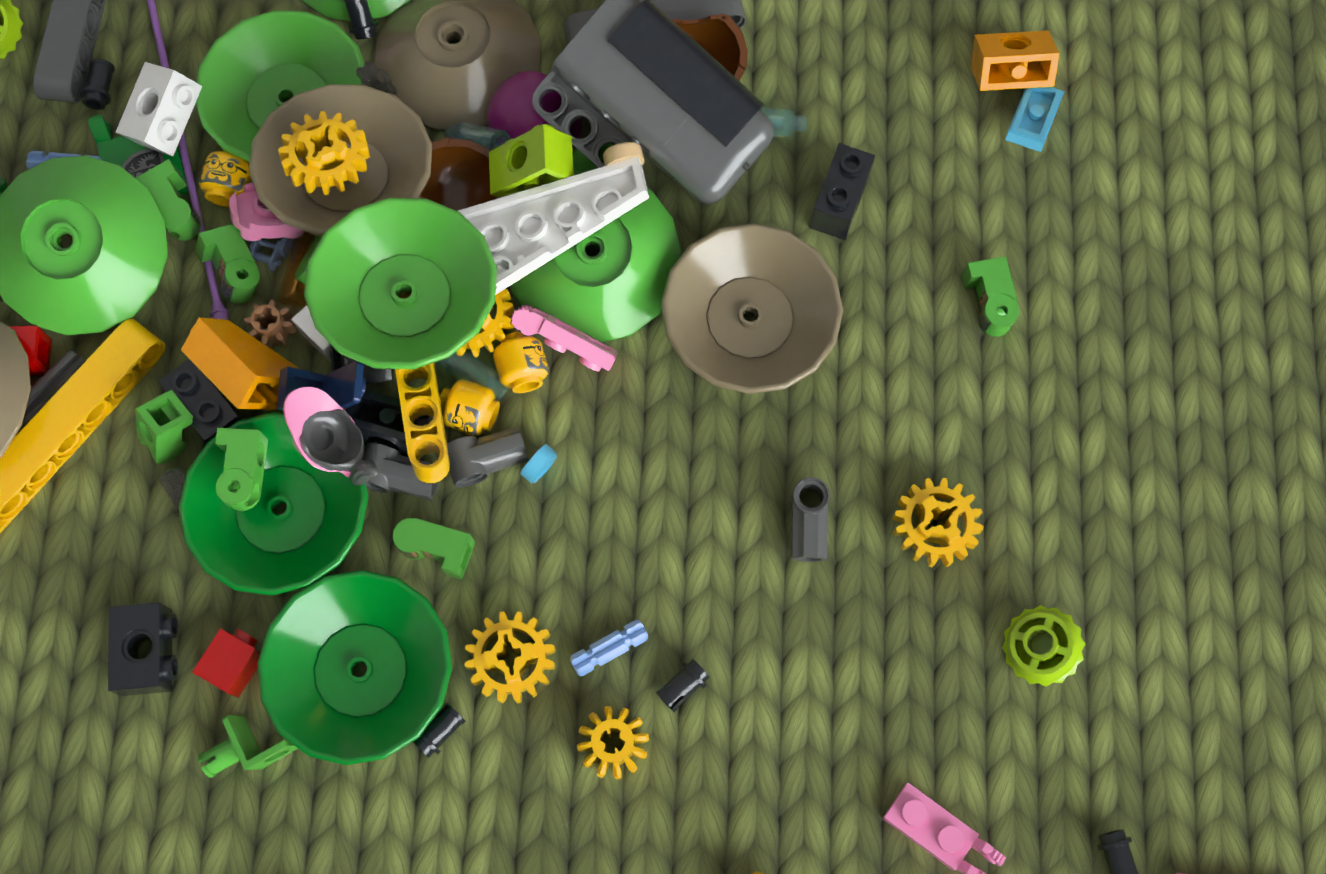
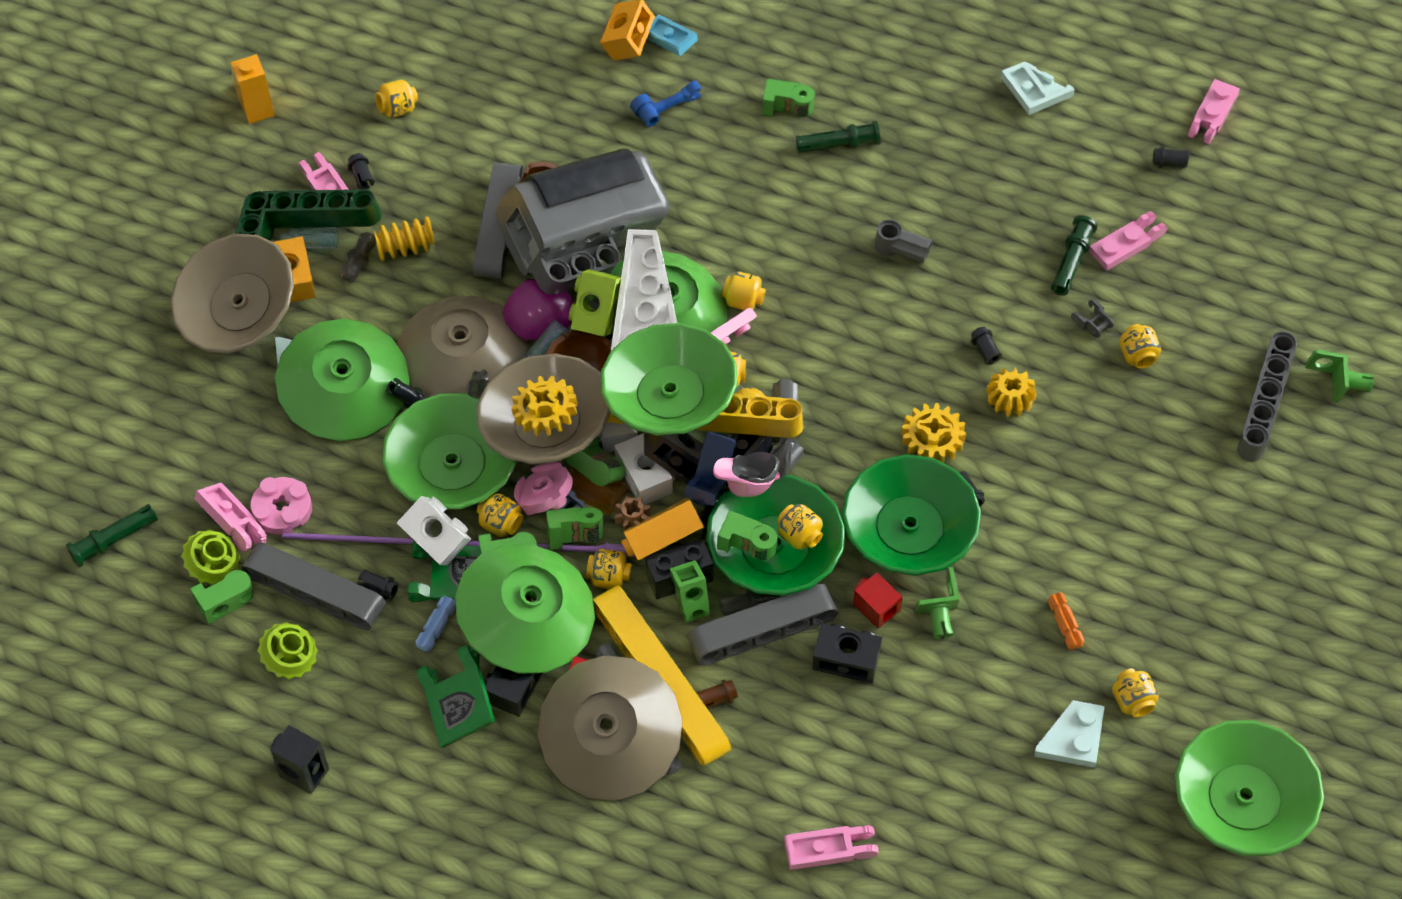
camera: 70 degrees left, 15 degrees down
bright green leg [393,518,475,580] -> none
medium azure tile [520,444,557,484] -> none
light blue axle [570,620,648,676] -> none
tan tile [603,142,644,166] -> none
dark tan dish [661,223,843,394] -> none
black brick [810,143,876,241] -> none
yellow gear [892,478,984,567] -> none
lime piece [1002,605,1086,687] -> none
none -> yellow head [586,549,632,589]
none -> blue brick [630,81,702,127]
none -> dark grey beam [686,584,838,665]
none -> reddish brown pin [696,679,738,709]
none -> yellow head [722,271,766,311]
none -> yellow head [777,504,823,550]
none -> dark green pin [796,120,881,154]
none -> light aqua wing [1001,61,1075,115]
none -> dark green pin [1051,215,1098,296]
none -> dark grey piece [1071,299,1114,338]

